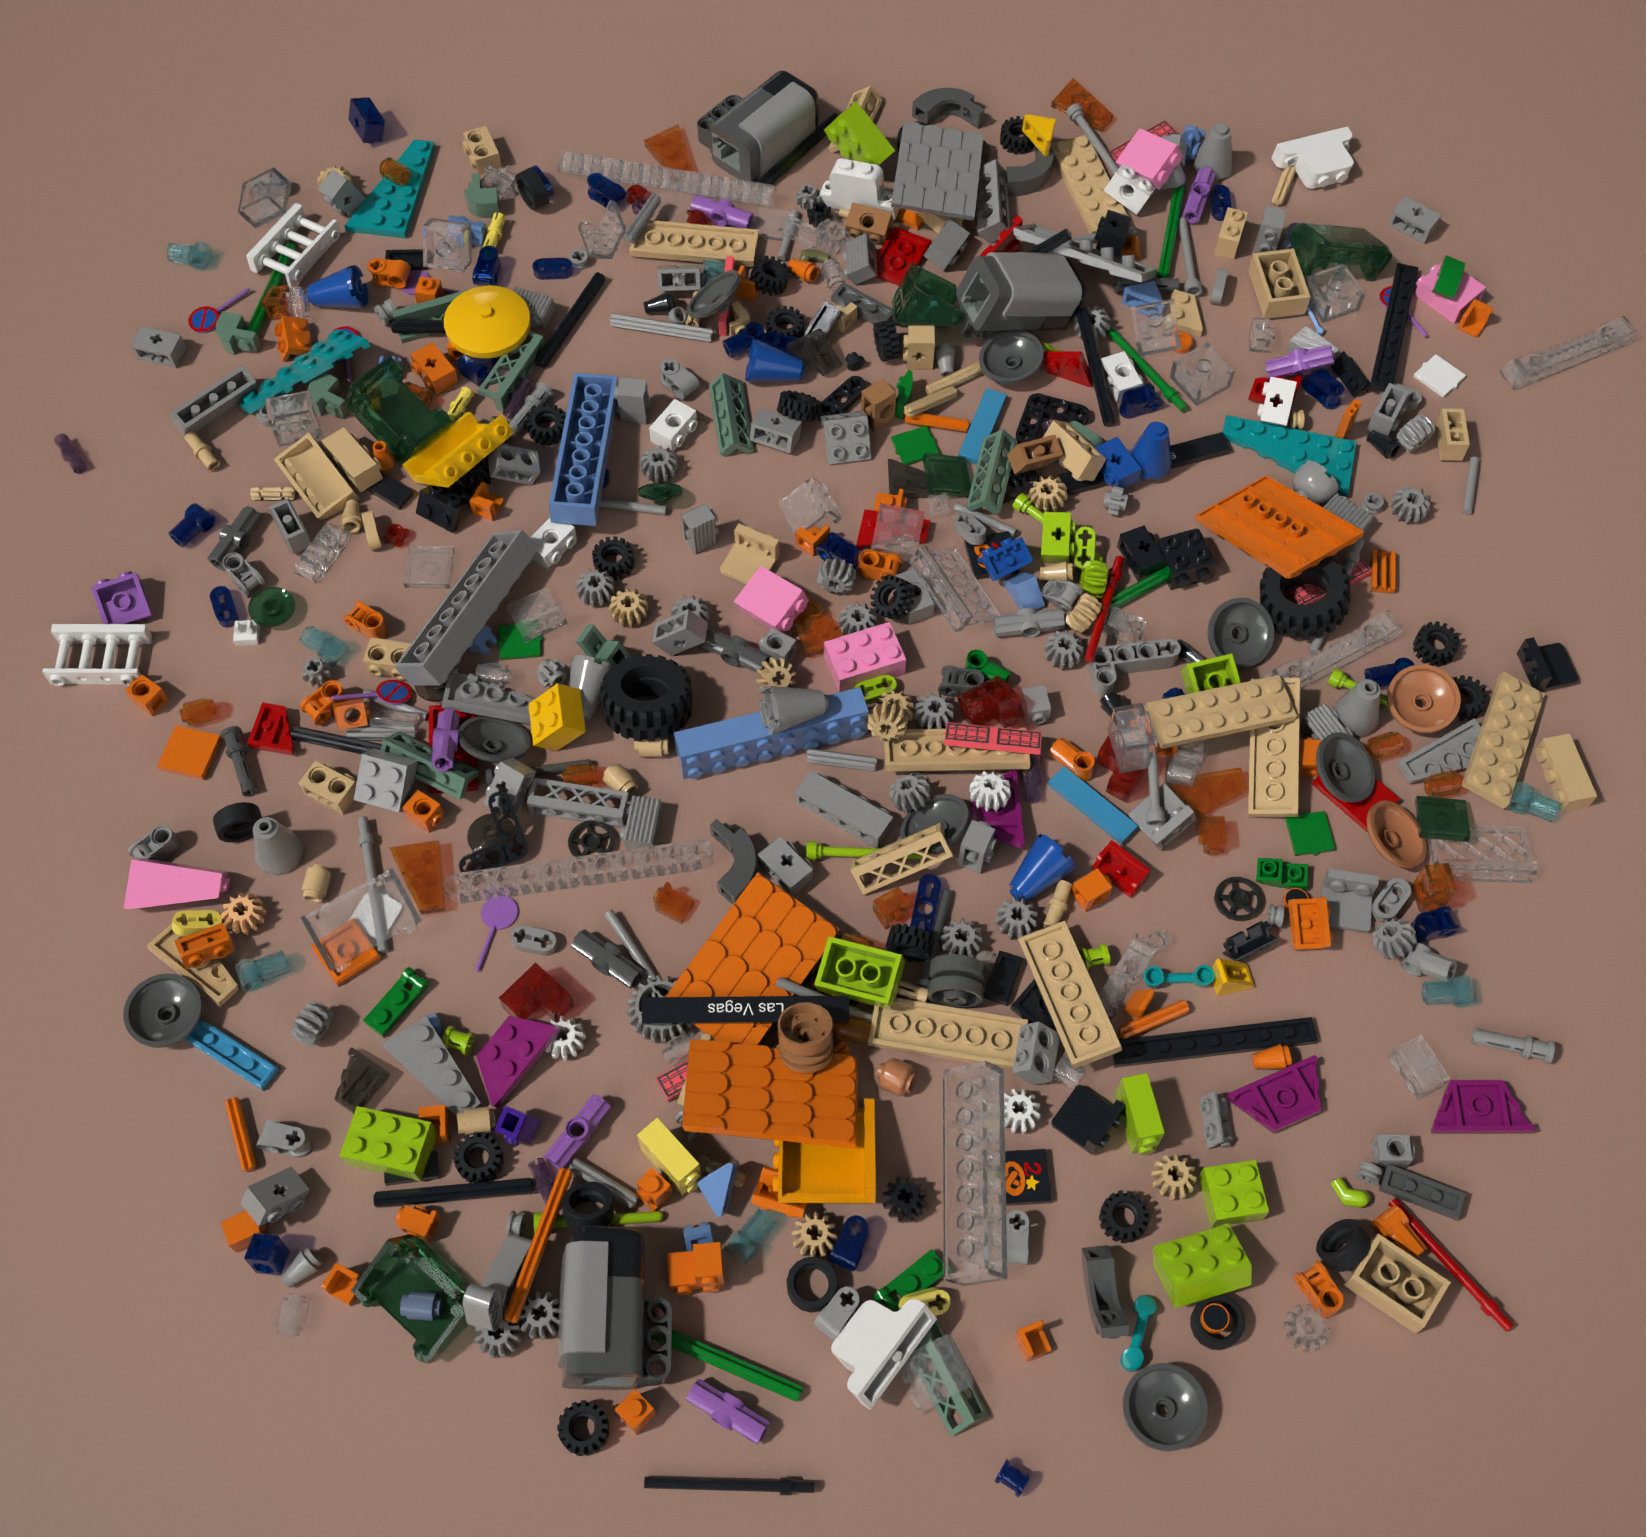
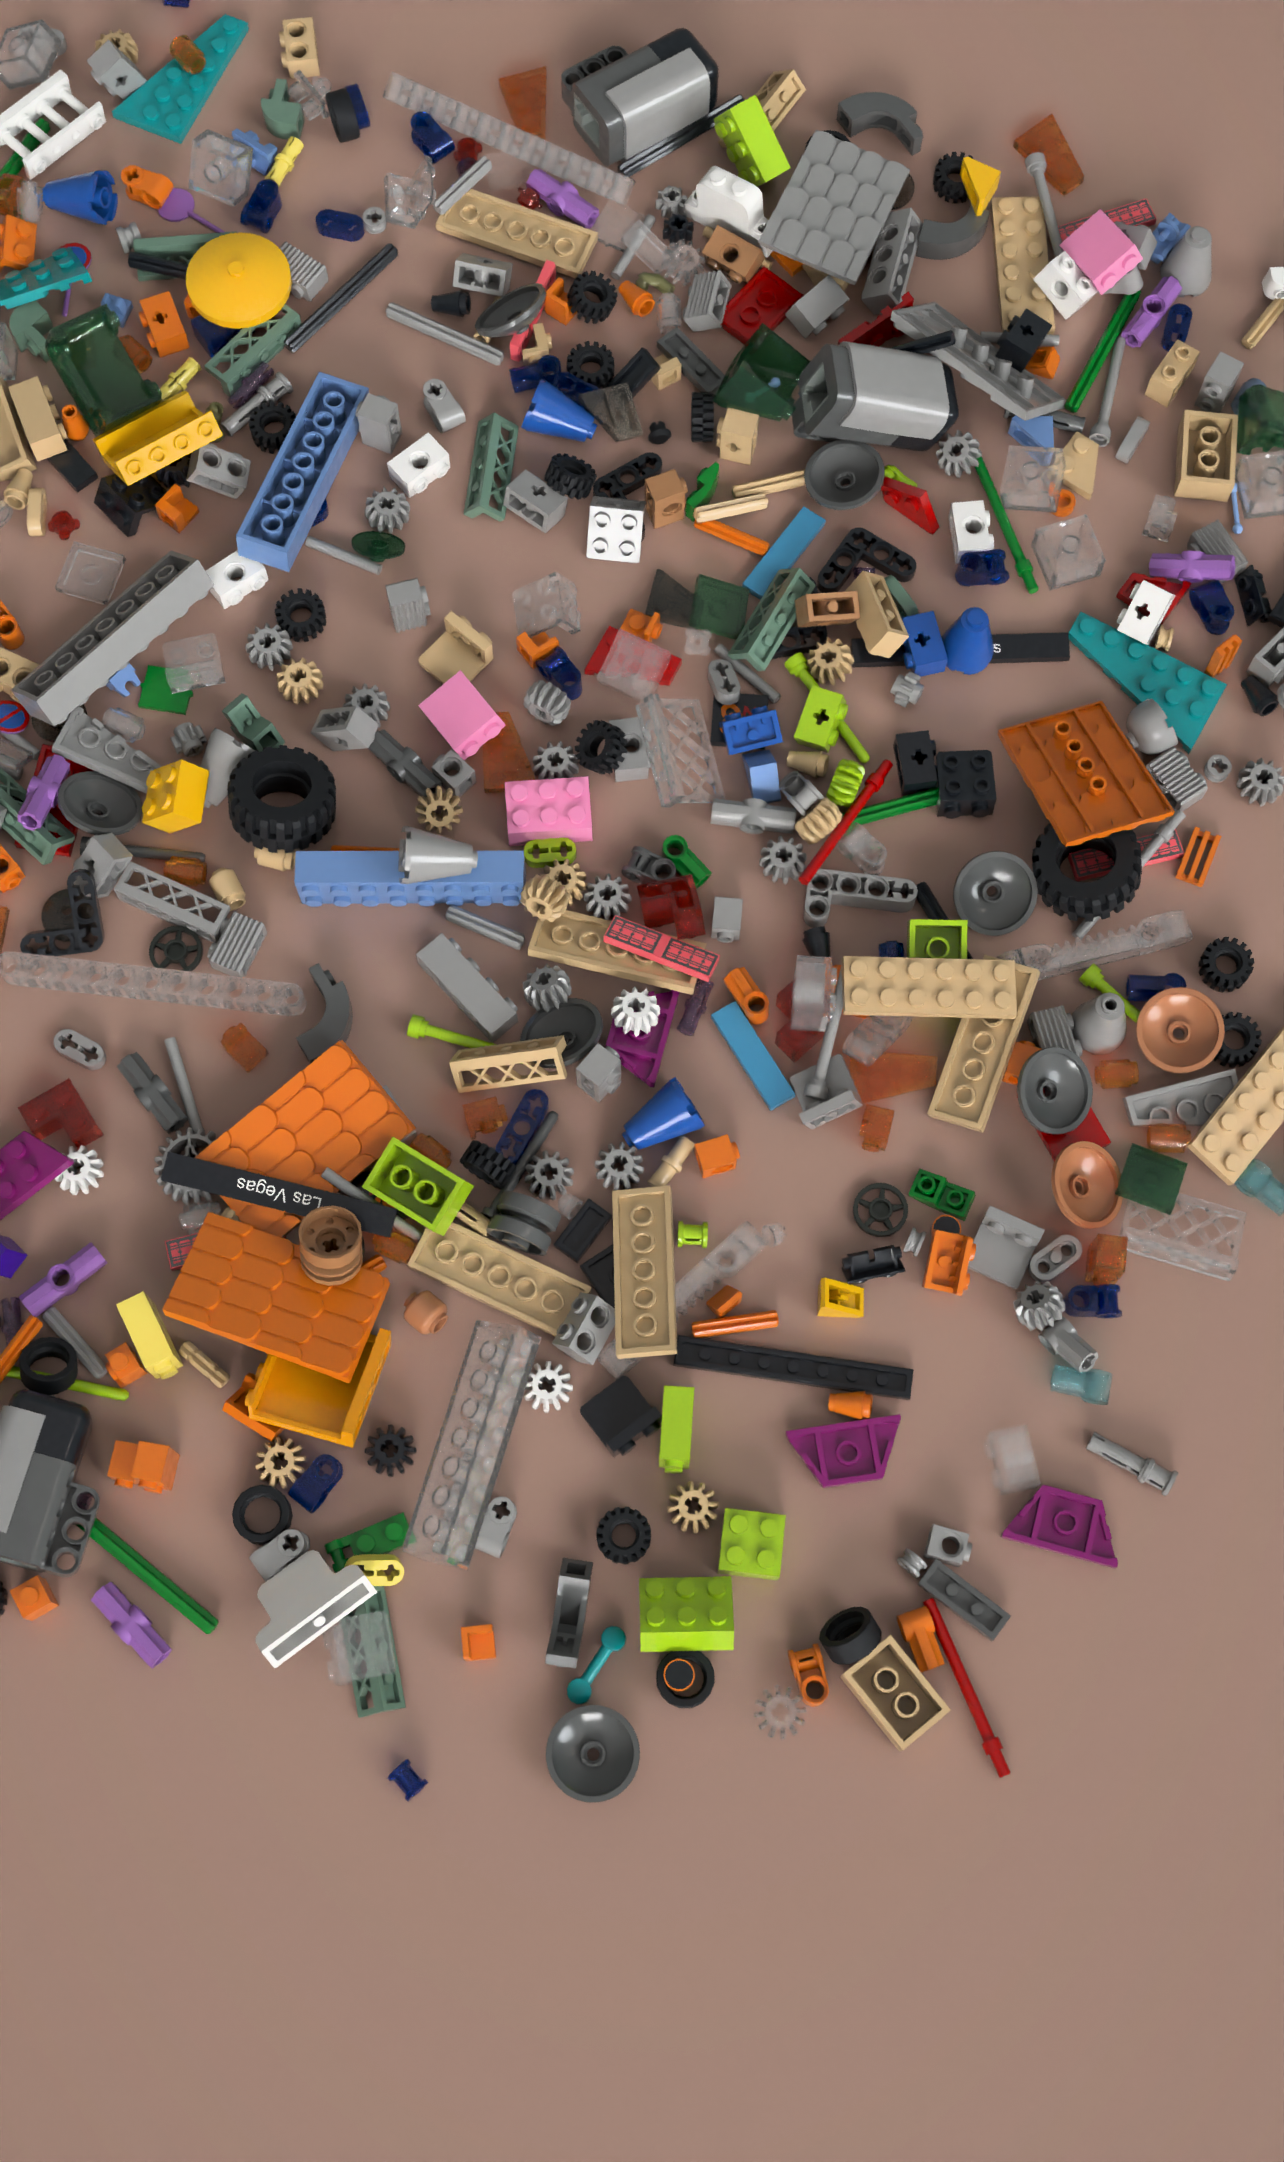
camera: 15 degrees right, 10 degrees up
black tile [385,249,429,270] -> none
orange brick [414,276,444,304] -> none
medium lavender piece [476,895,518,972] -> none
black bar [644,1476,815,1496] -> none
light grey hinge [668,306,687,324] -> none
medium blue tile [683,1222,713,1251] -> none
medium blue slope [697,1160,739,1217] -> none
clear light blue piece [701,258,725,288] -> none
clear light blue piece [724,1208,776,1266] -> none
light grey brick [758,837,813,896] -> none
orange piece [858,549,903,581] -> none
green piece [891,426,940,467] -> none
light grey cone [934,343,955,377] -> none
tile [992,1149,1051,1206] -> none
lime beam [1074,526,1096,570] -> none
black axle [1076,307,1115,426] -> none
red hinge [1092,840,1150,898] -> none
teal bar [1143,965,1215,988] -> none
light grey hinge [1200,1091,1233,1149] -> none
green piece [1285,811,1335,856] -> none
lime arm [1330,1177,1371,1208] -> none

